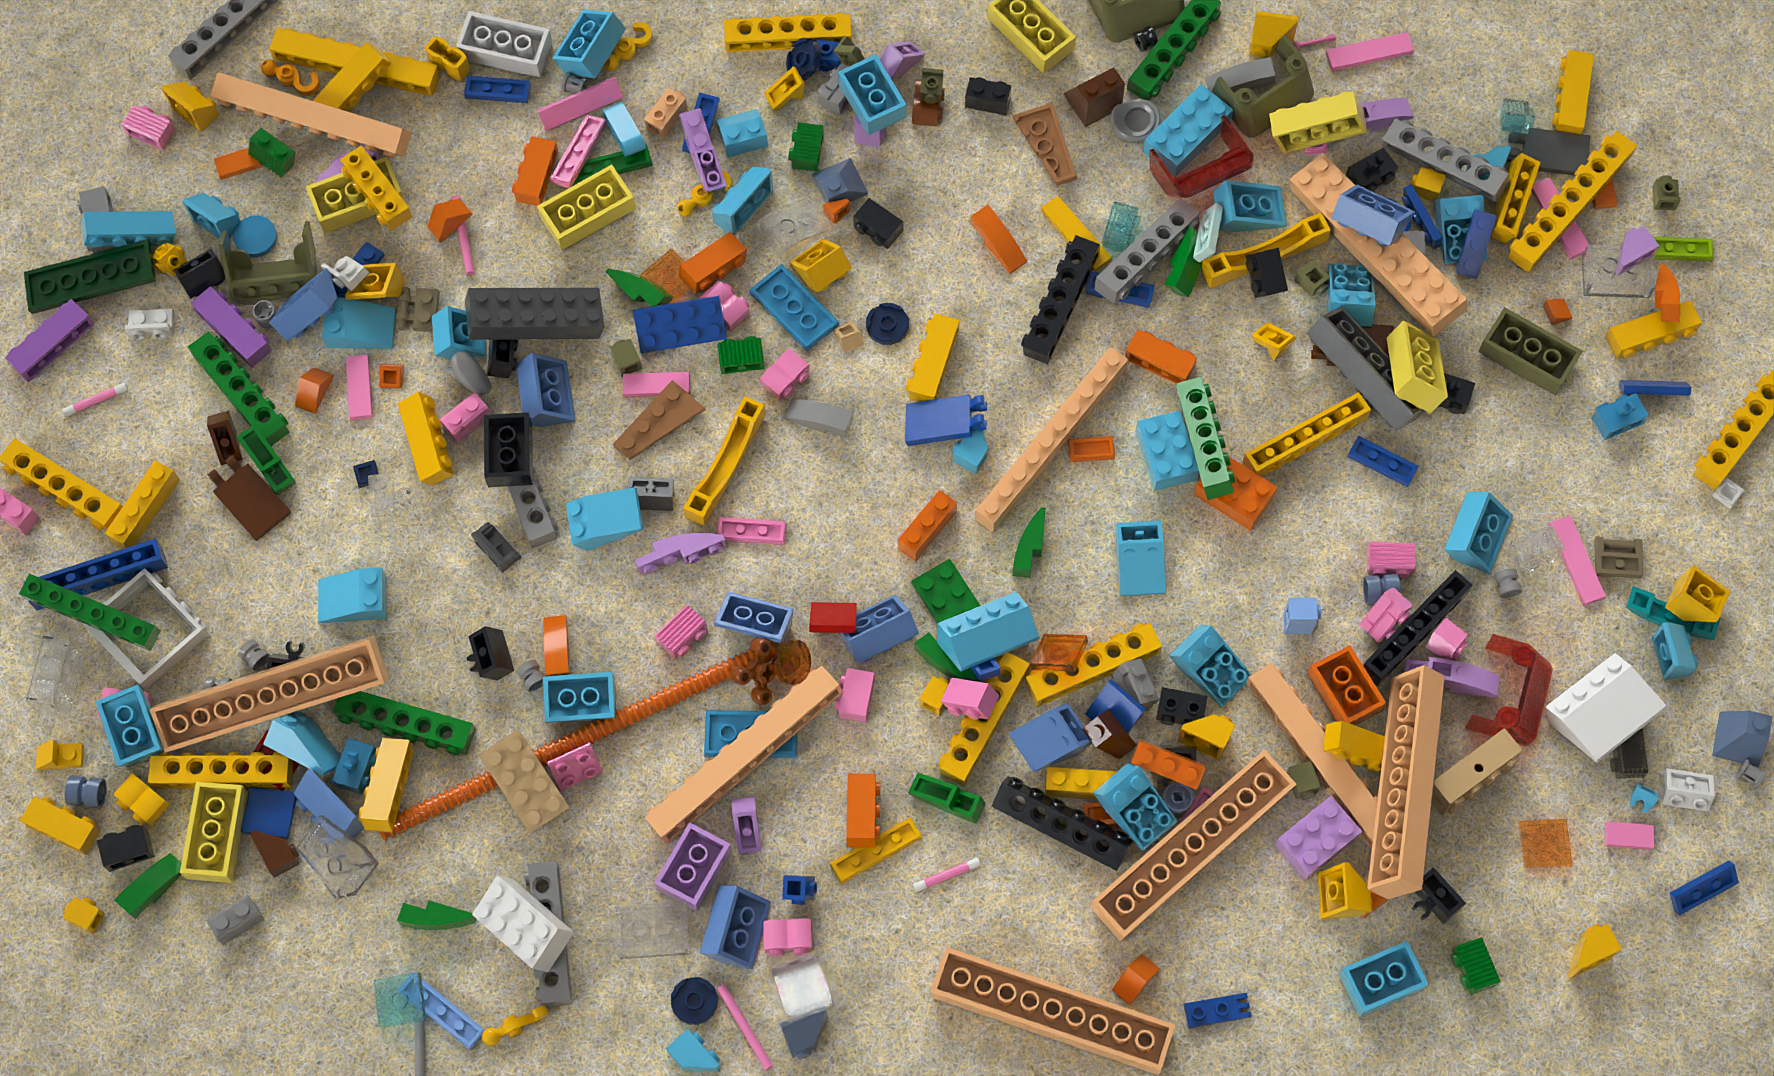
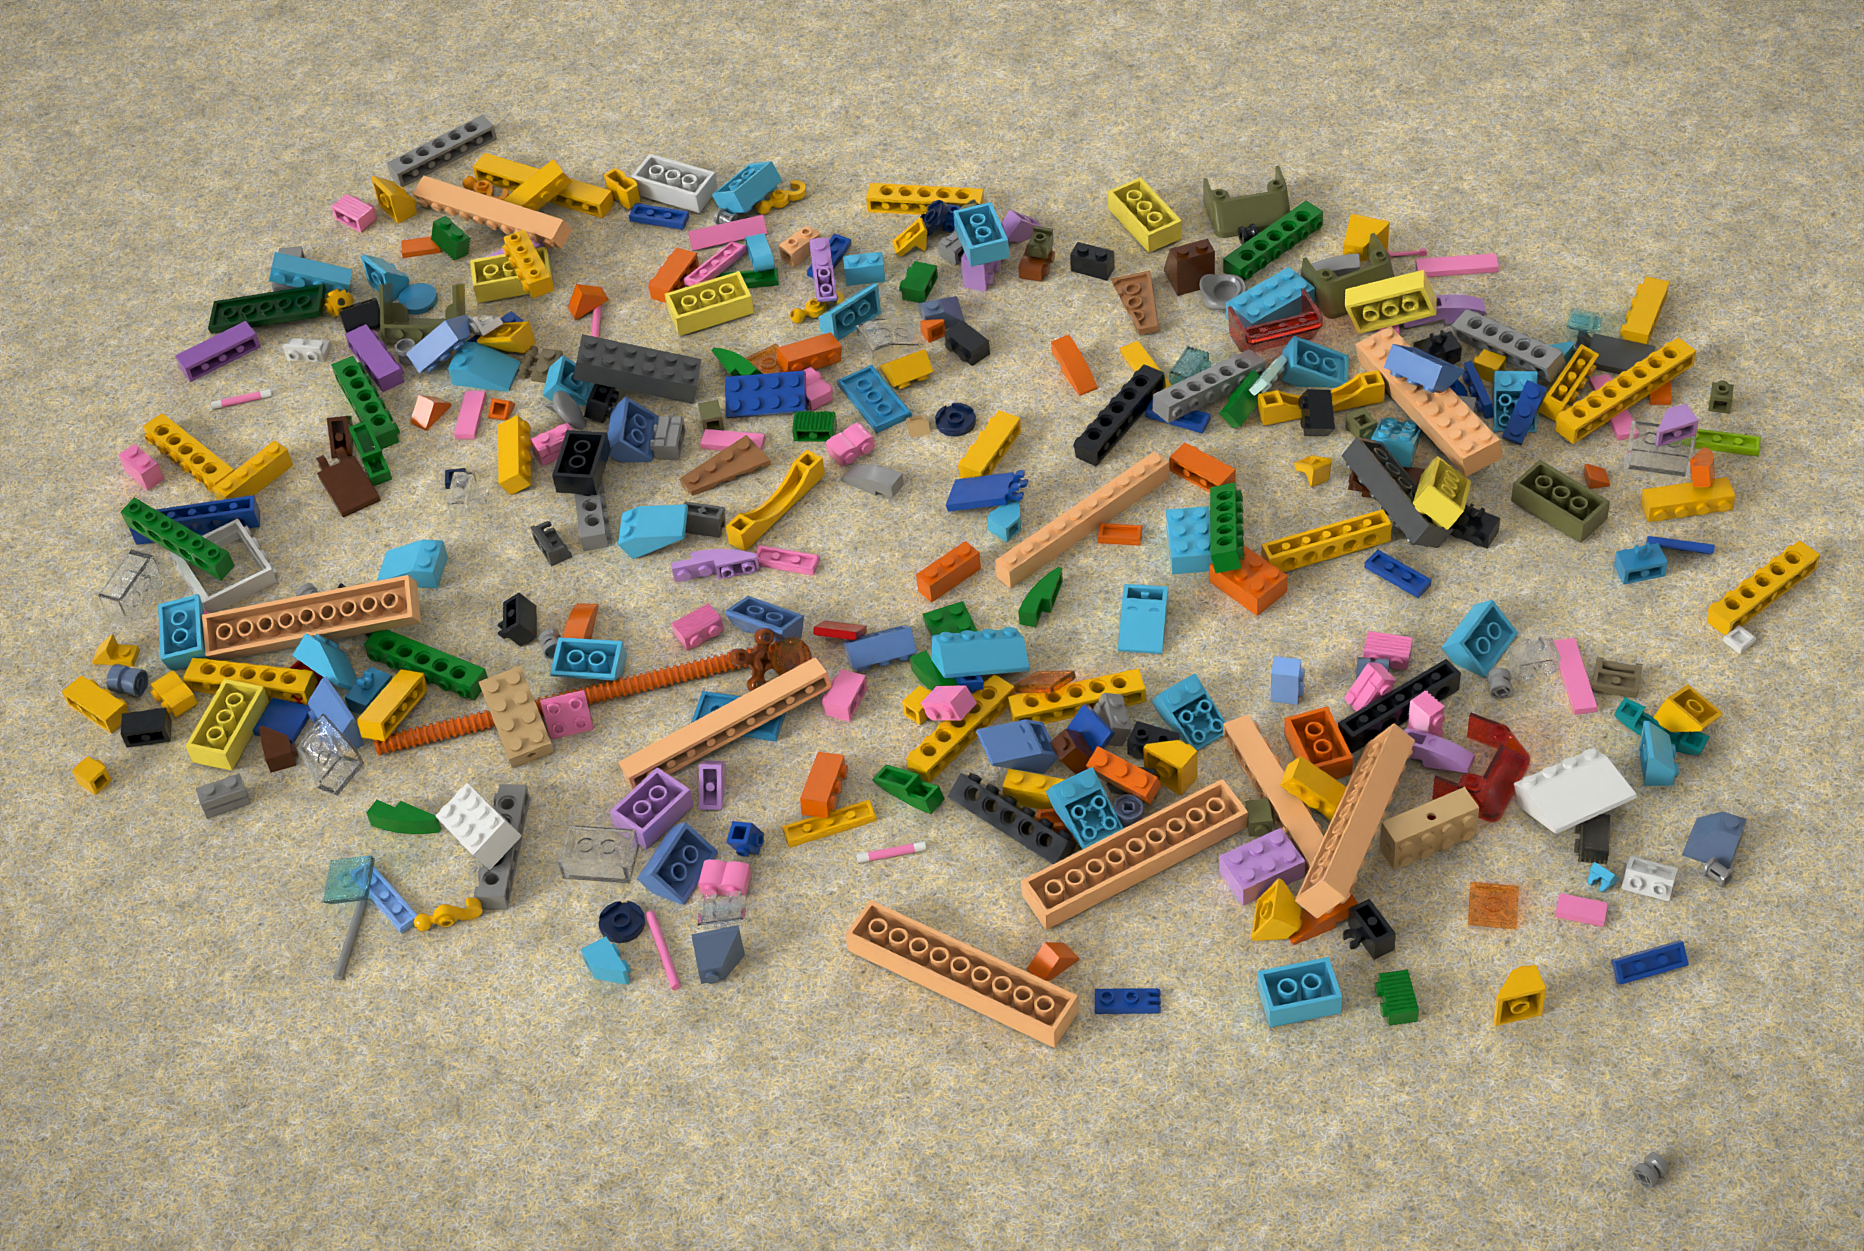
camera: 15 degrees right, 20 degrees down
green slope [114,853,182,919] -> none
none -> light grey brick [650,416,686,460]

